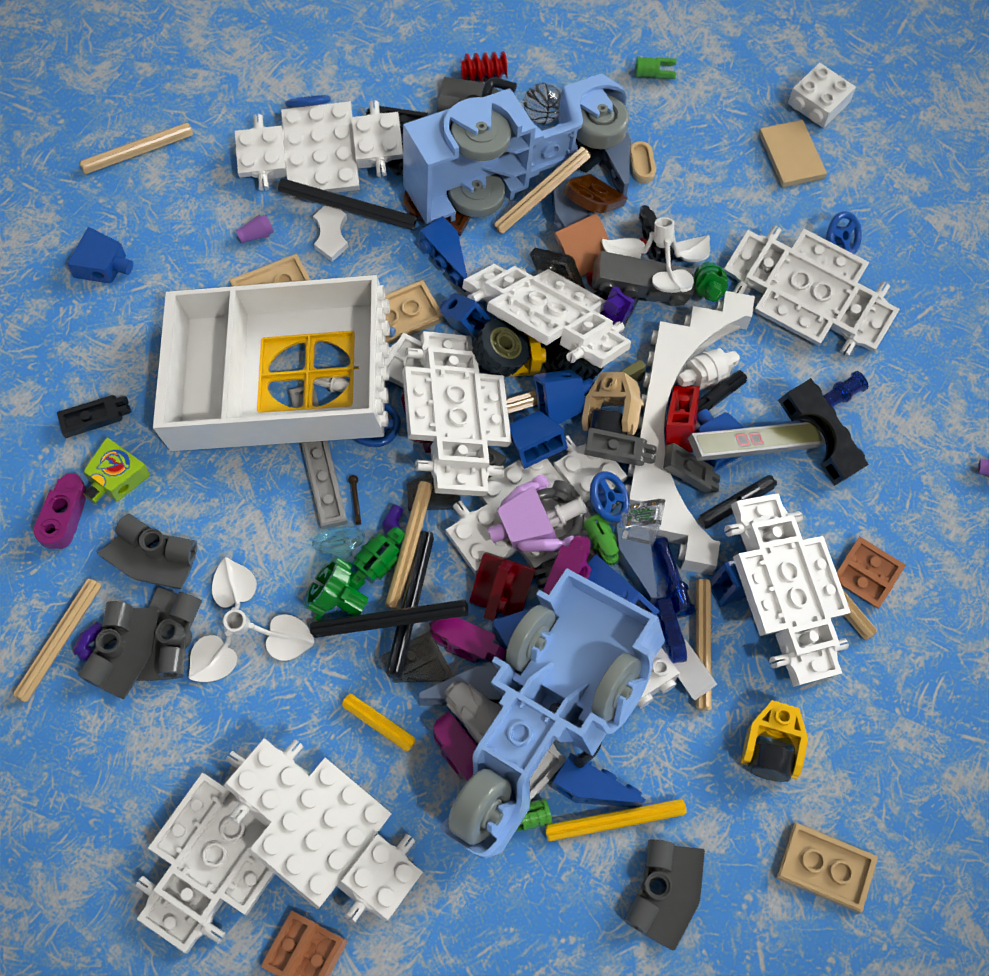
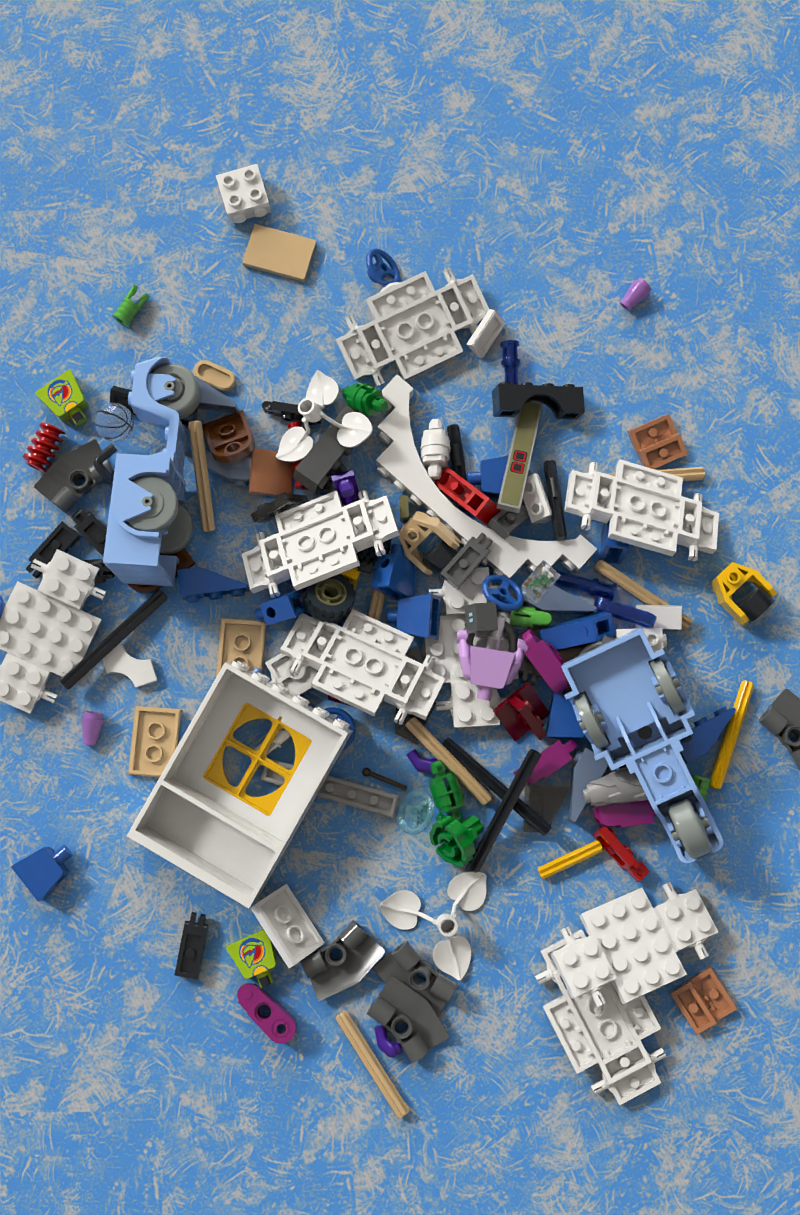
camera: 55 degrees left, 15 degrees up
none -> lime torso [35,369,89,426]
none -> white plate [250,884,325,968]
none -> dark grey brick [464,603,498,637]
none -> white tile [466,309,506,359]
none -> white bracket [523,473,552,523]
none -> red hinge [592,826,649,882]

